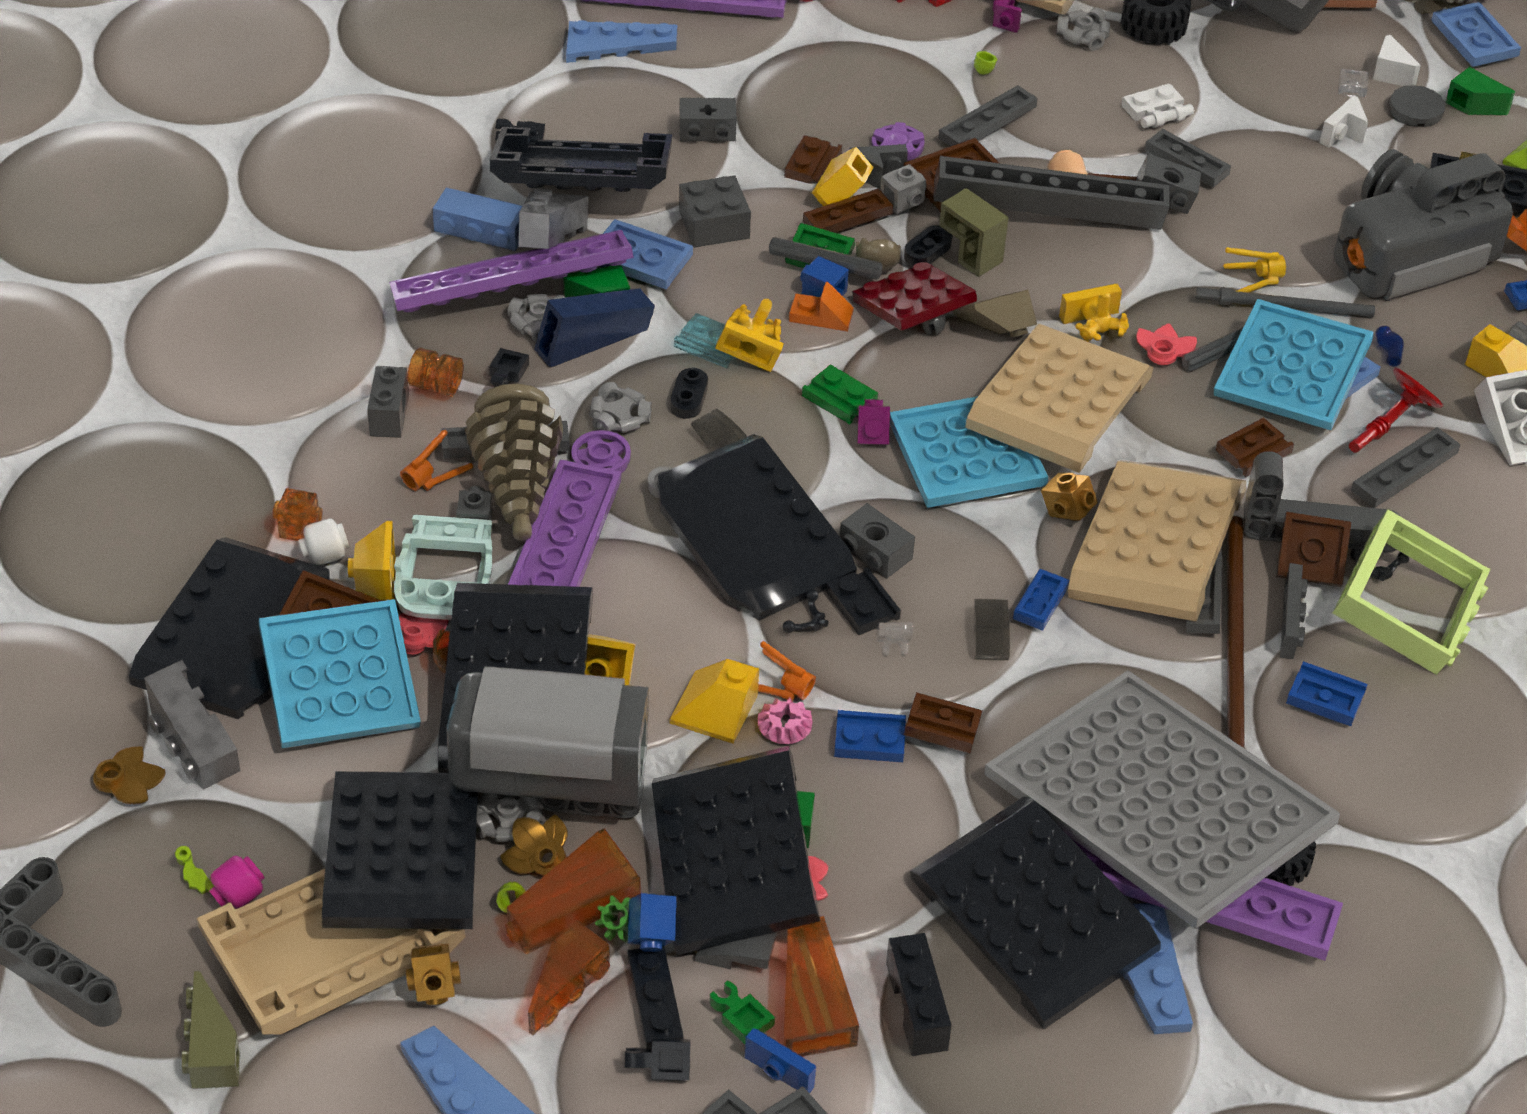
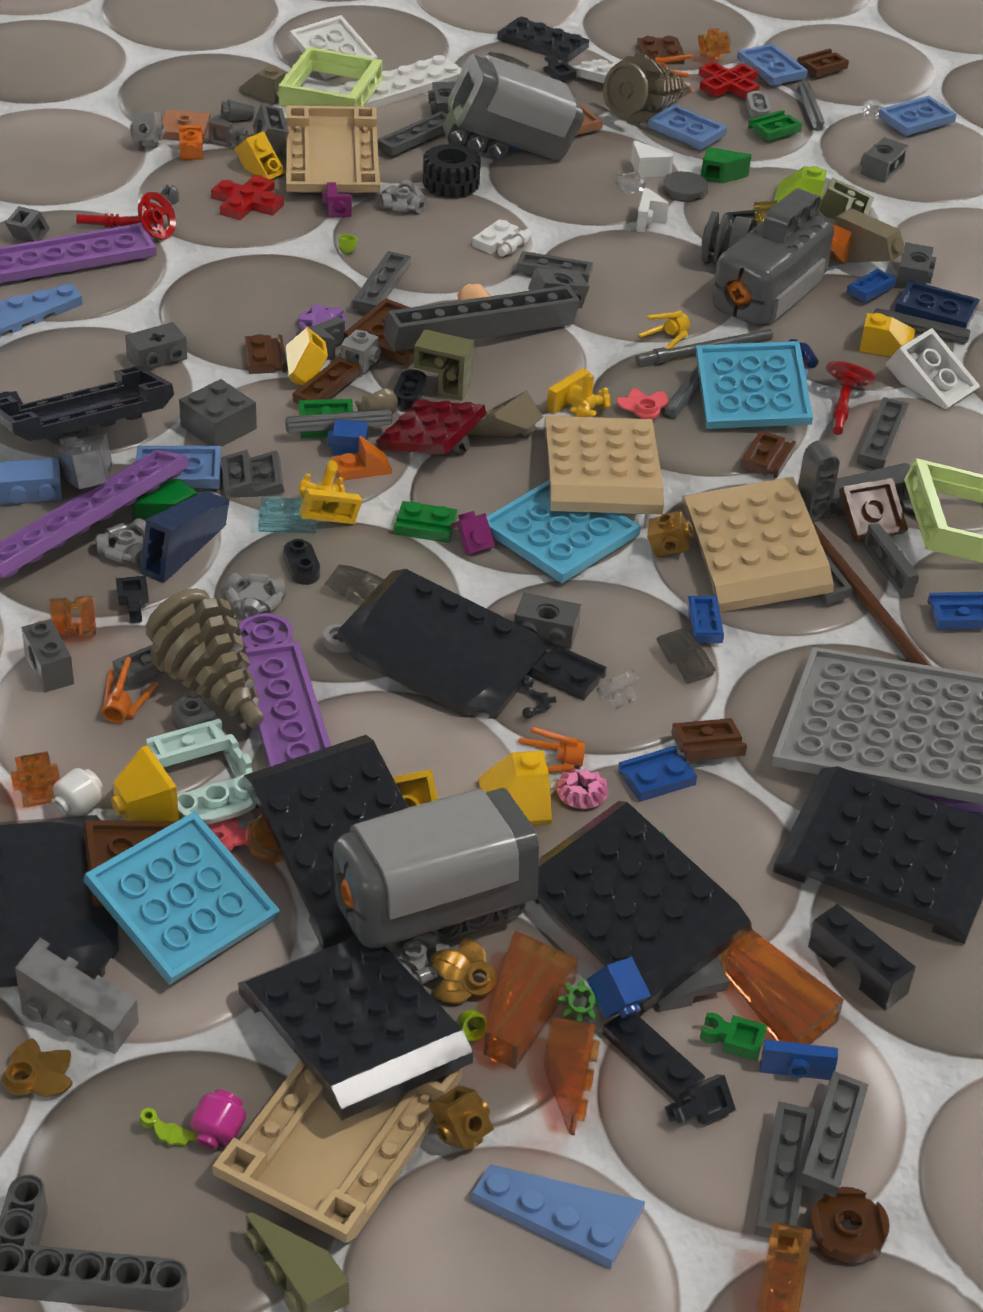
camera: 30 degrees left, 5 degrees down
none -> dark grey slope [221,450,285,497]

